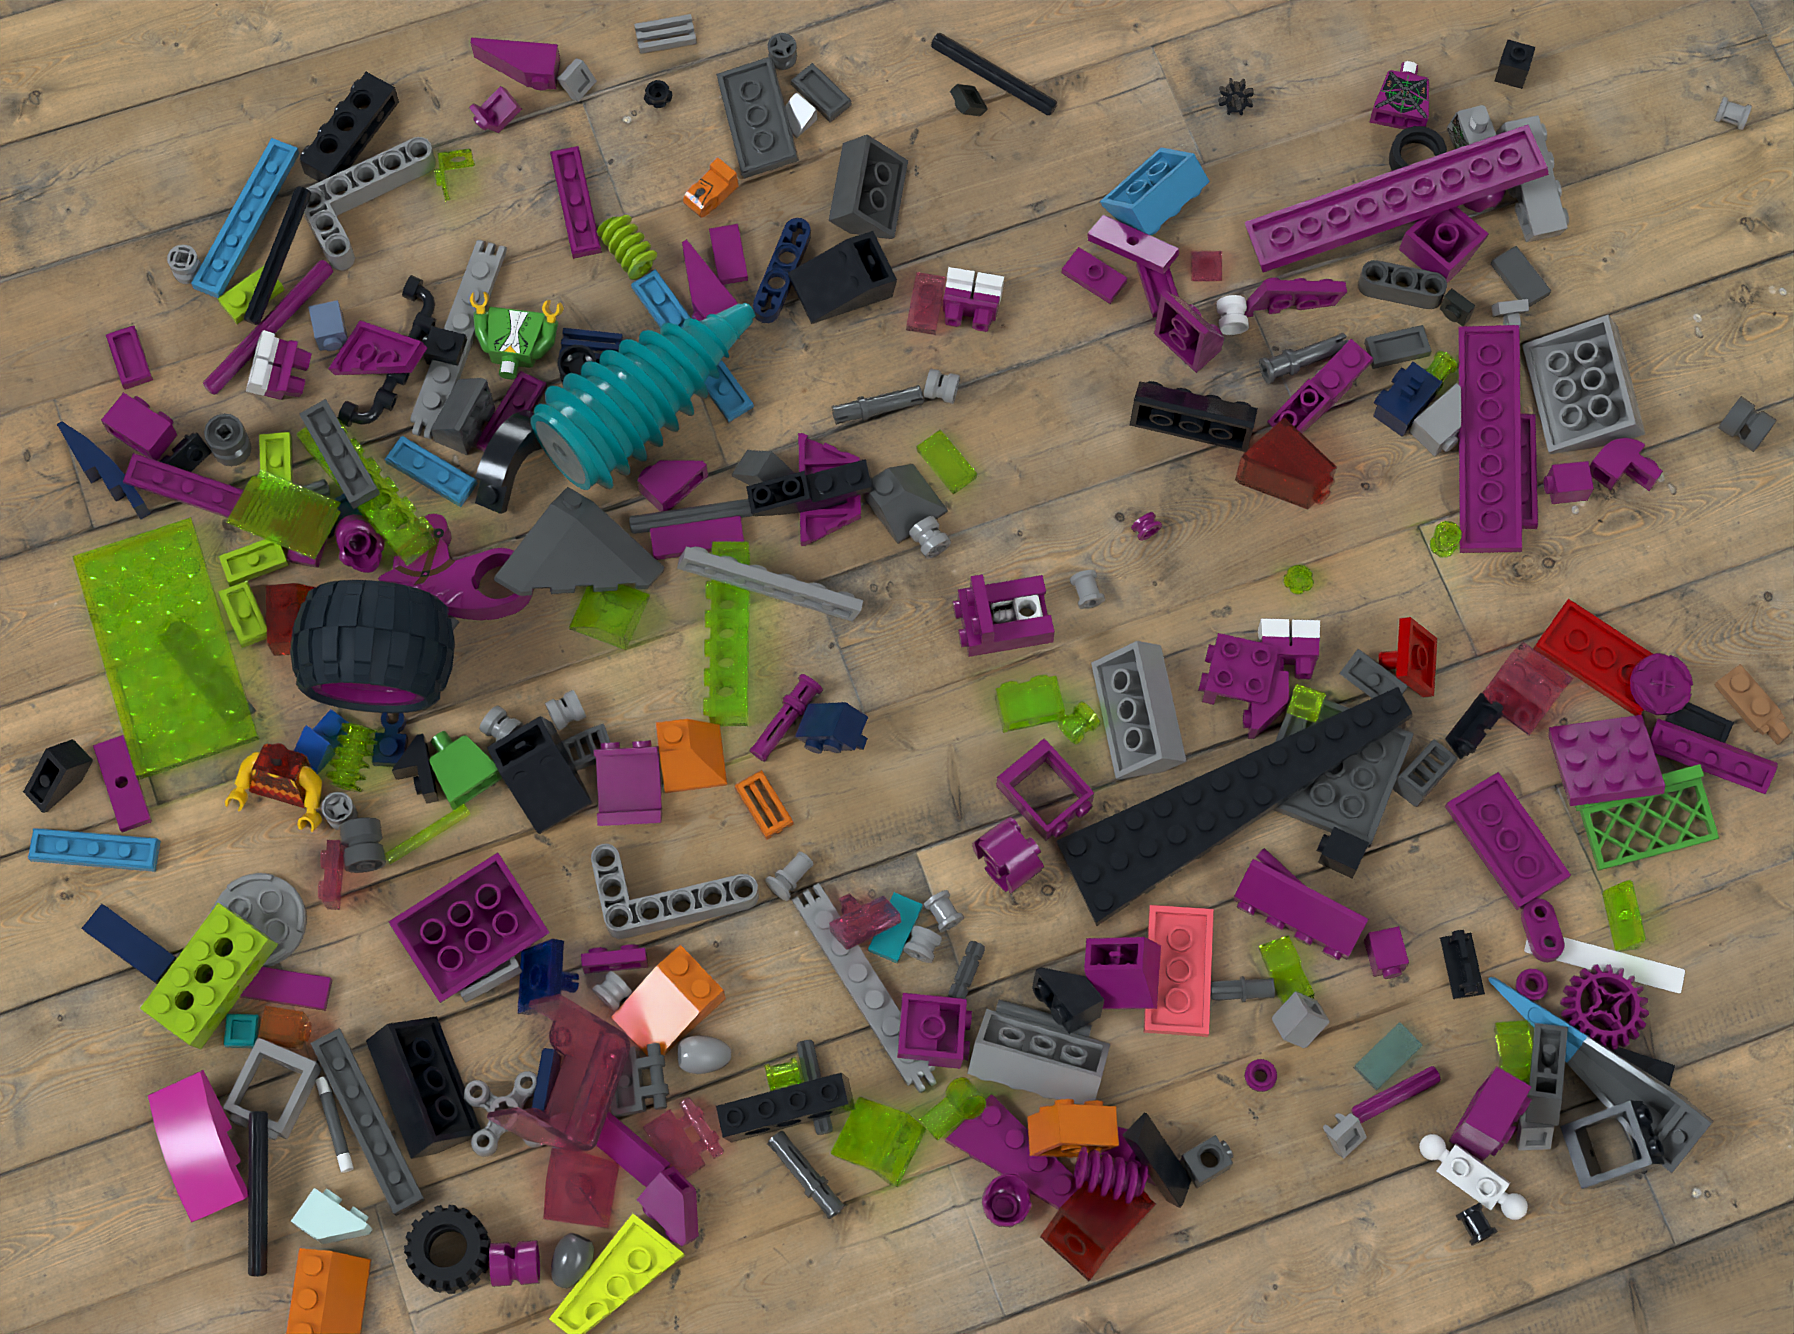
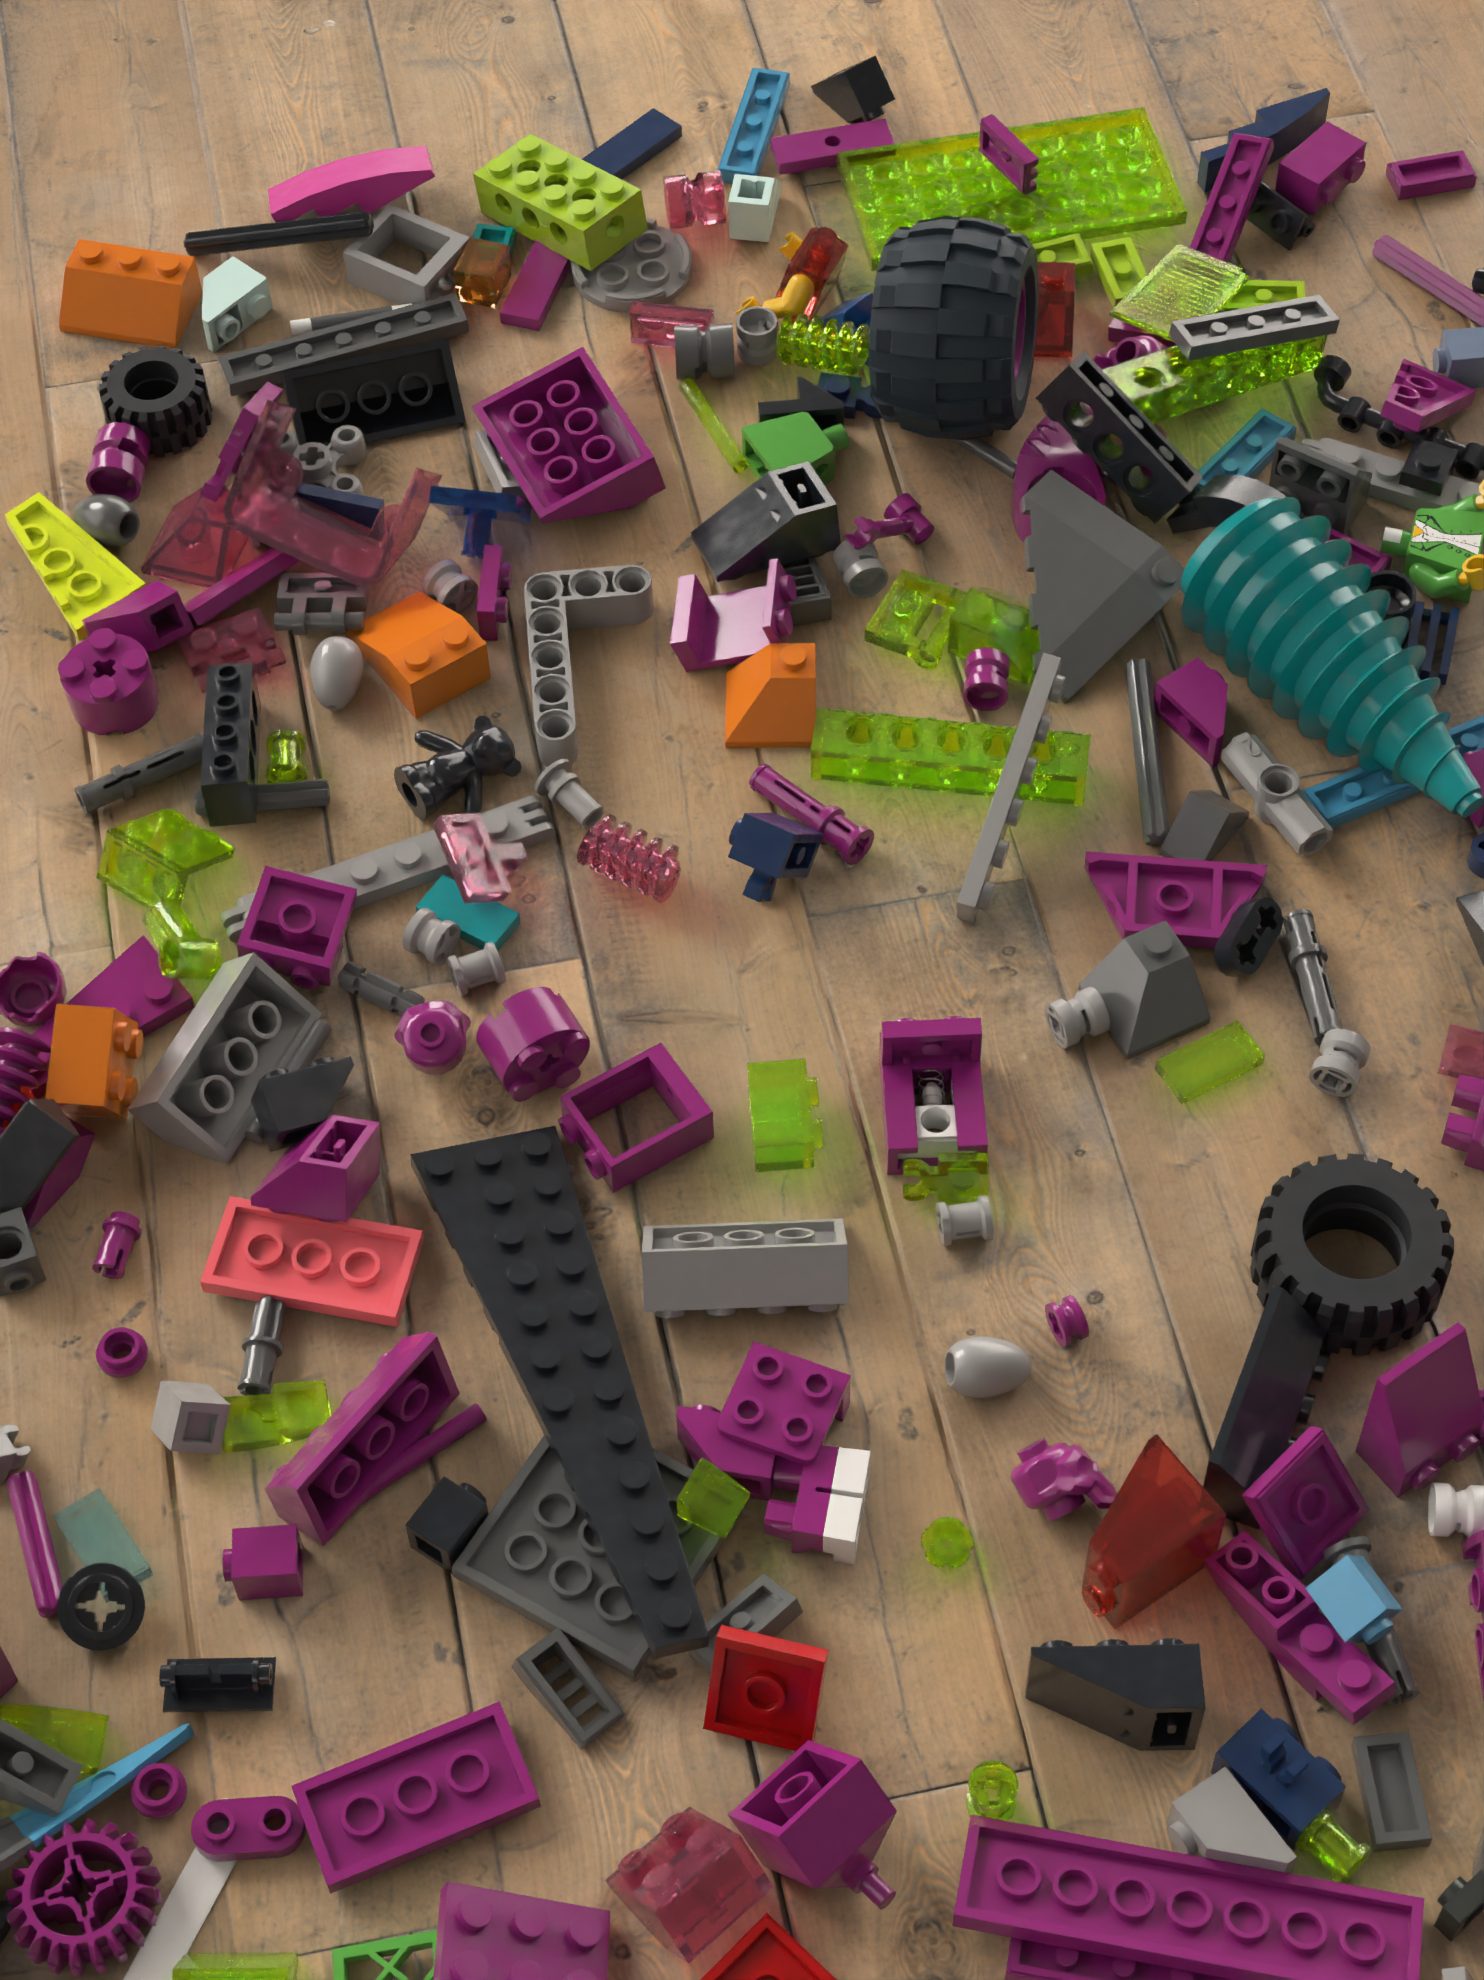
camera: 100 degrees right, 15 degrees down
dark grey wheel [204,413,252,467] -> none
hips [246,330,312,400] -> none
light grey wheel [479,706,524,742] -> none
magenta tile [650,516,745,560] -> none
orange tile [735,770,794,840] -> none
black slope [746,459,874,516] -> none
clear neon green wheel [1057,701,1101,745] -> none
black hinge [1445,693,1504,759] -> none
none -> black gear [57,1562,146,1651]
none -> magenta brick [58,628,159,735]
none -> magenta pin [92,1211,142,1279]
none -> magenta wing [200,382,283,503]
none -> black piece [394,715,522,819]
none -> magenta head [394,1000,471,1075]
none -> clear pink piece [577,814,681,903]
none -> clear pink wheel [663,170,726,230]
none -> light aqua slope [728,174,782,242]
none -> magenta piece [728,1740,897,1910]
none -> magenta brick [844,493,934,550]
none -> clear neon green plate [864,569,974,670]
none -> clear neon green plate [903,1153,989,1205]
none -> light grey animal [945,1336,1031,1398]
none -> magenta wheel [963,648,1010,711]
none -> magenta tile [979,114,1039,195]
none -> magenta head [1010,1438,1122,1522]
none -> black slope [1025,1638,1205,1751]
none -> black brick [1036,351,1203,524]
none -> black beam [1214,897,1283,977]
none -> light grey piece [1221,732,1333,857]
none -> magenta plate [1242,1426,1370,1580]
none -> black tyre [1250,1153,1454,1355]
none -> dark azure brick [1305,1555,1403,1645]

